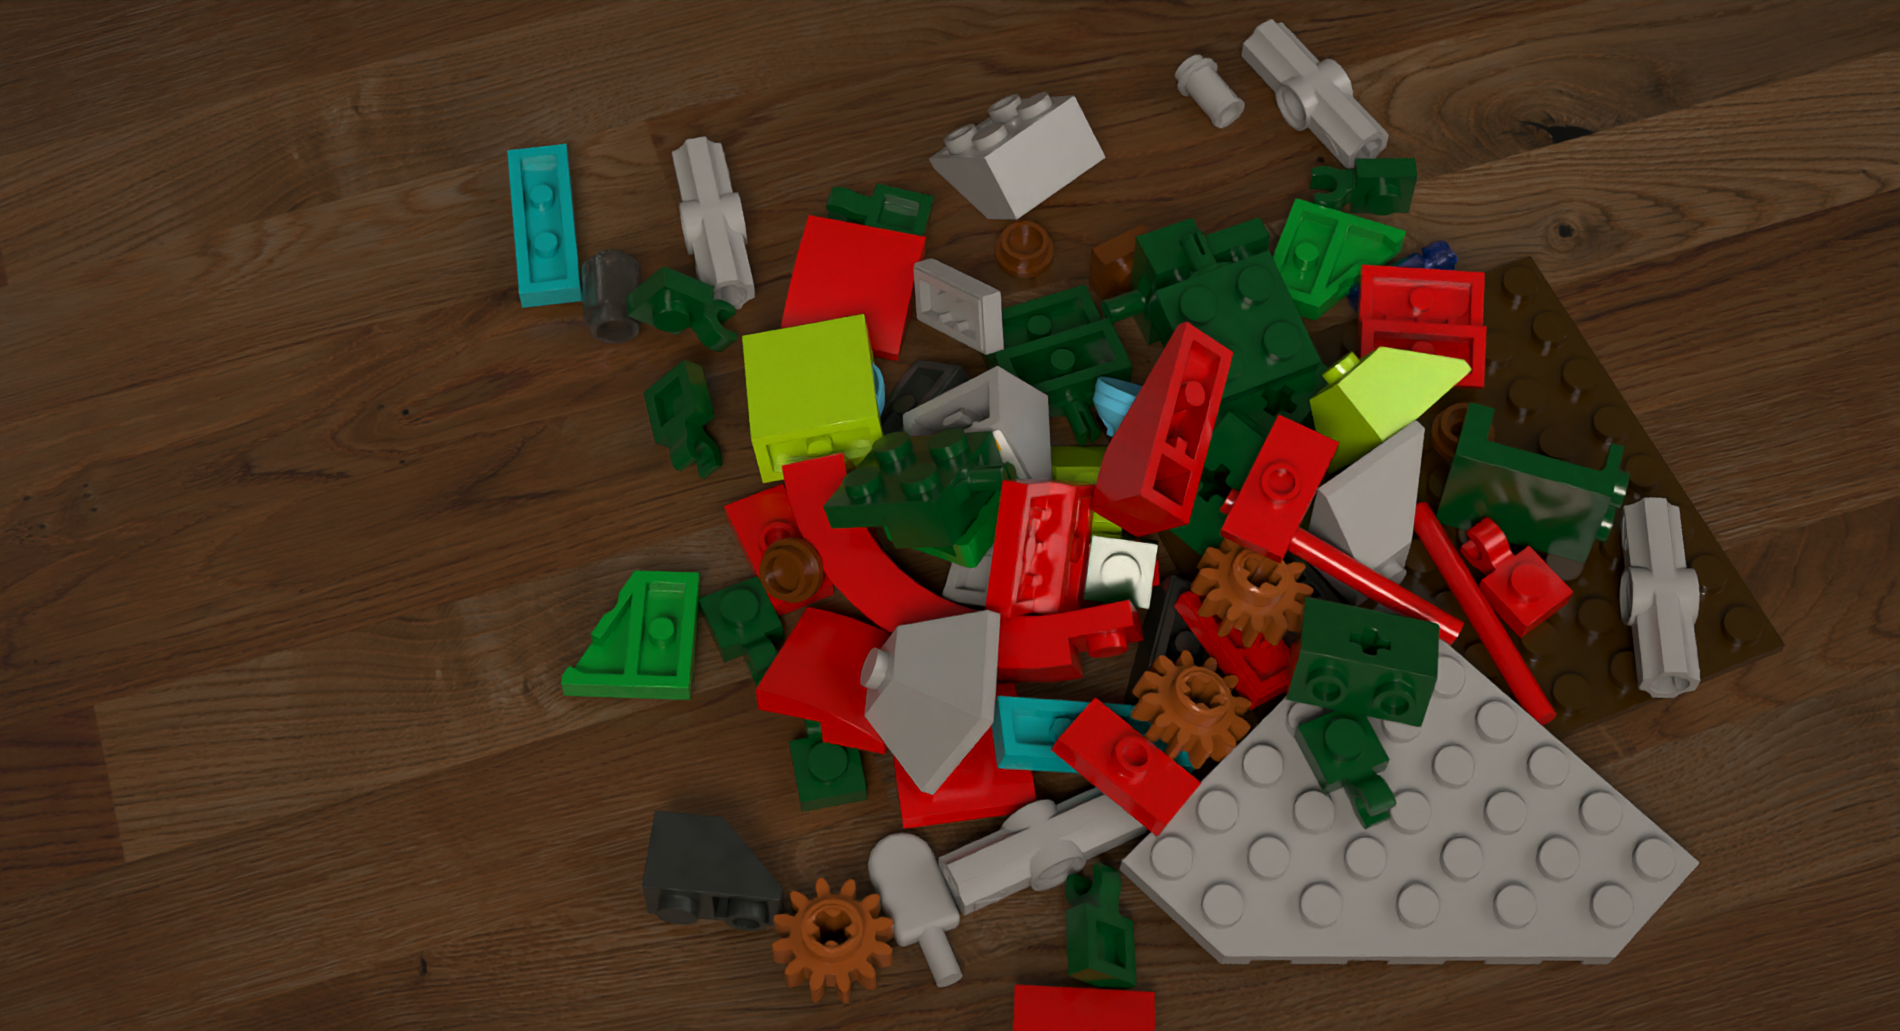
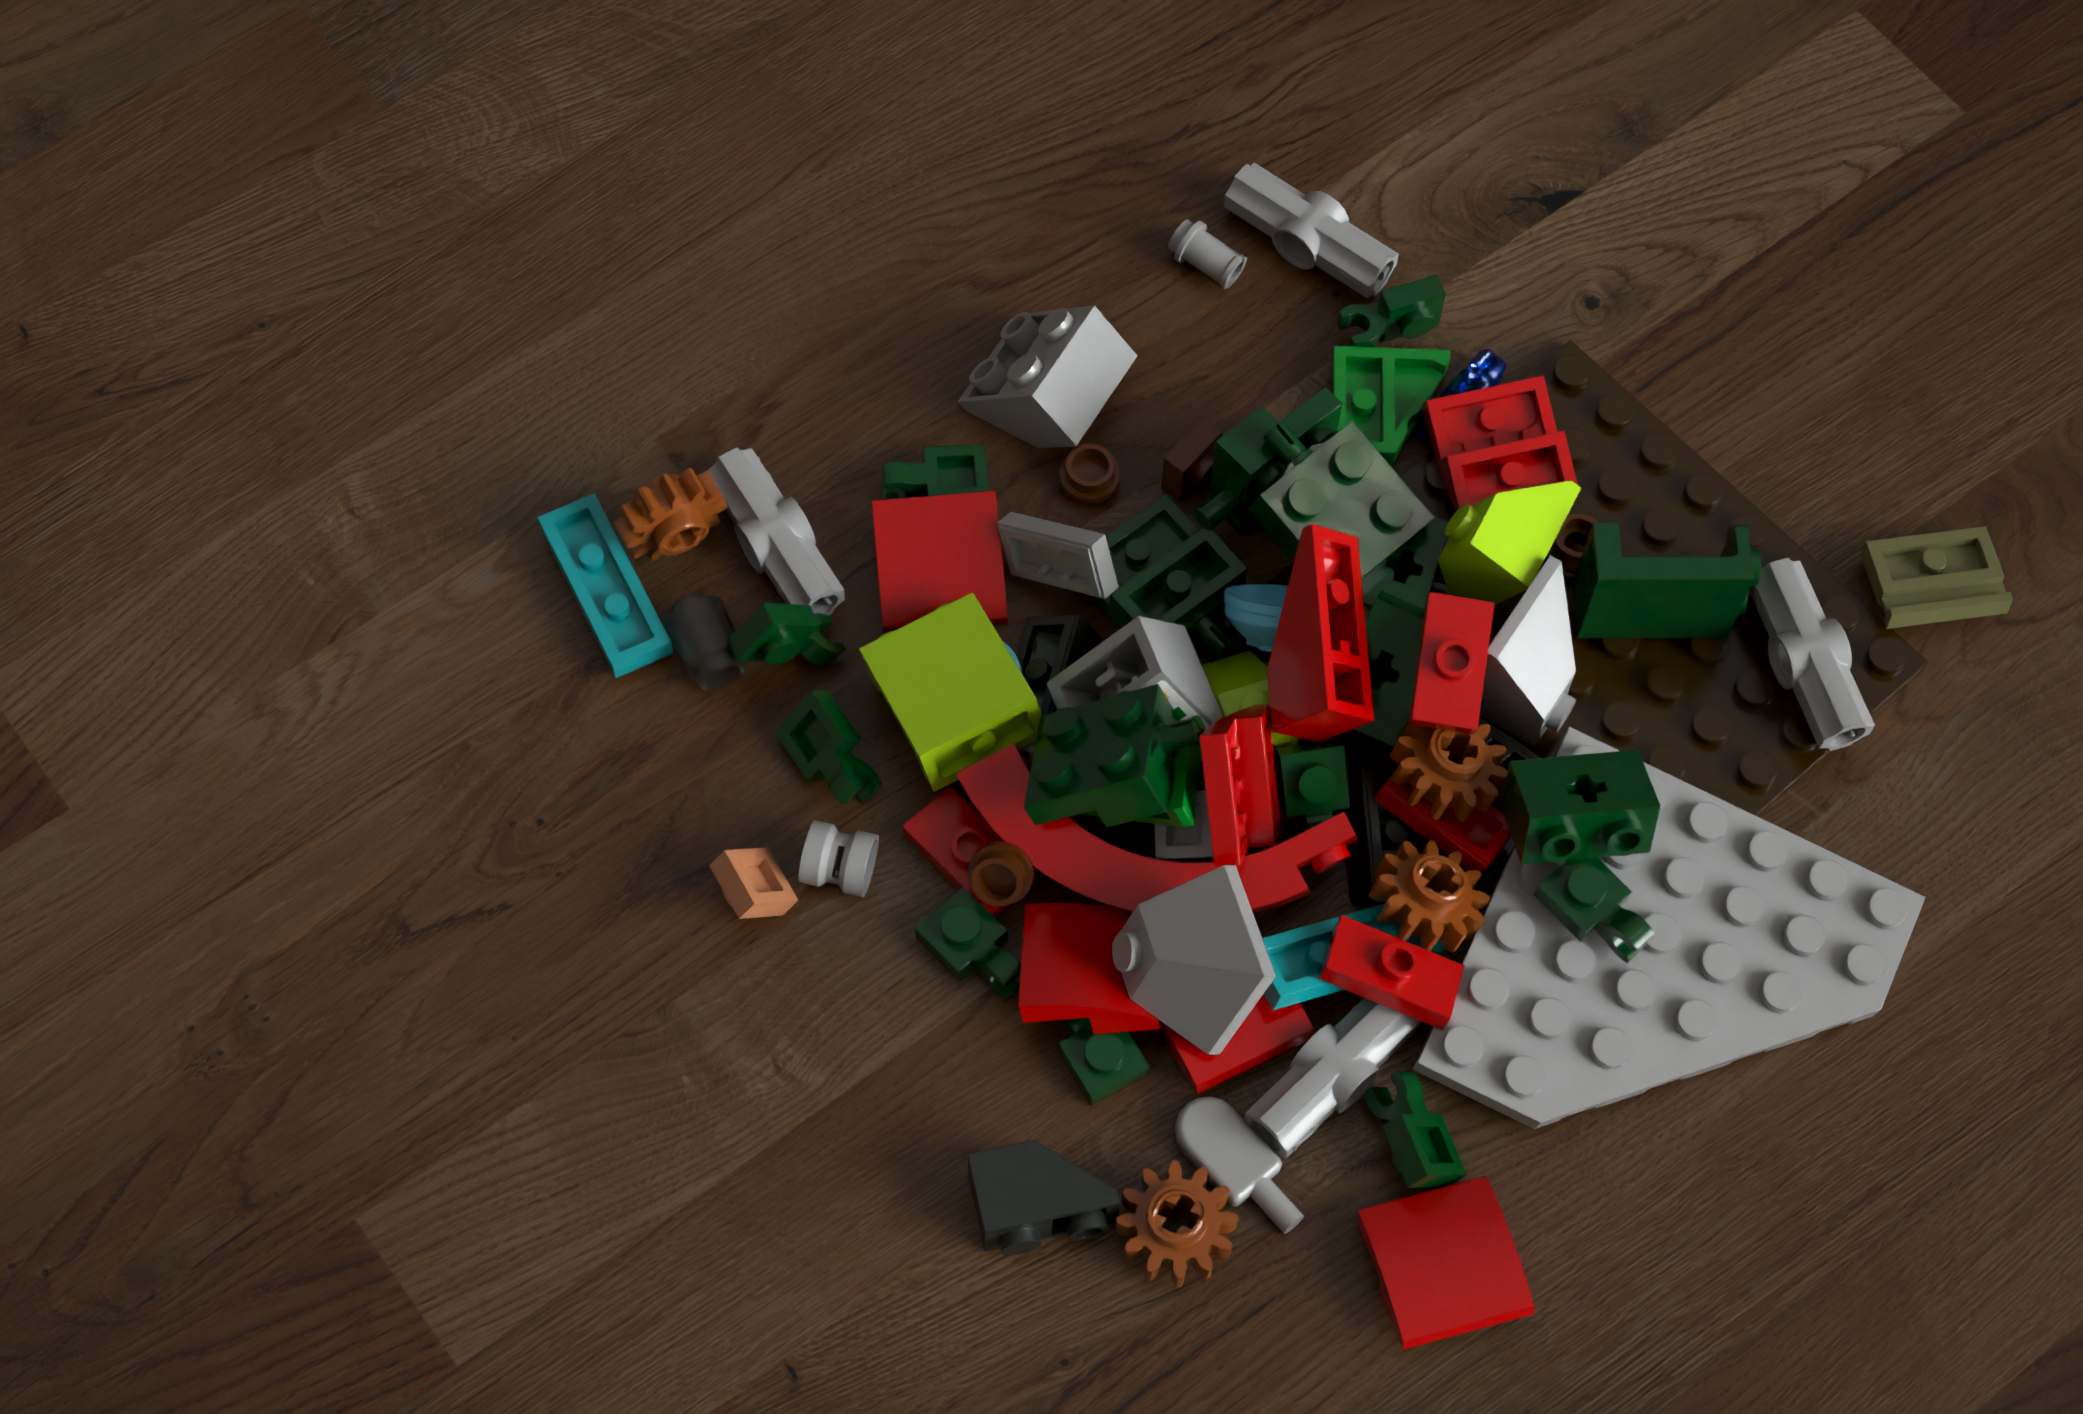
camera: 20 degrees left, 5 degrees up
green wing [561,570,701,700] -> none
red bar [1219,488,1464,645] -> none
red bar [1413,502,1557,726] -> none
red plate [1460,517,1573,638] -> none
none -> dark orange gear [614,468,728,561]
none -> nougat plate [709,848,798,919]
none -> light grey wheel [799,820,879,897]
none -> olive plate [1861,526,2013,629]

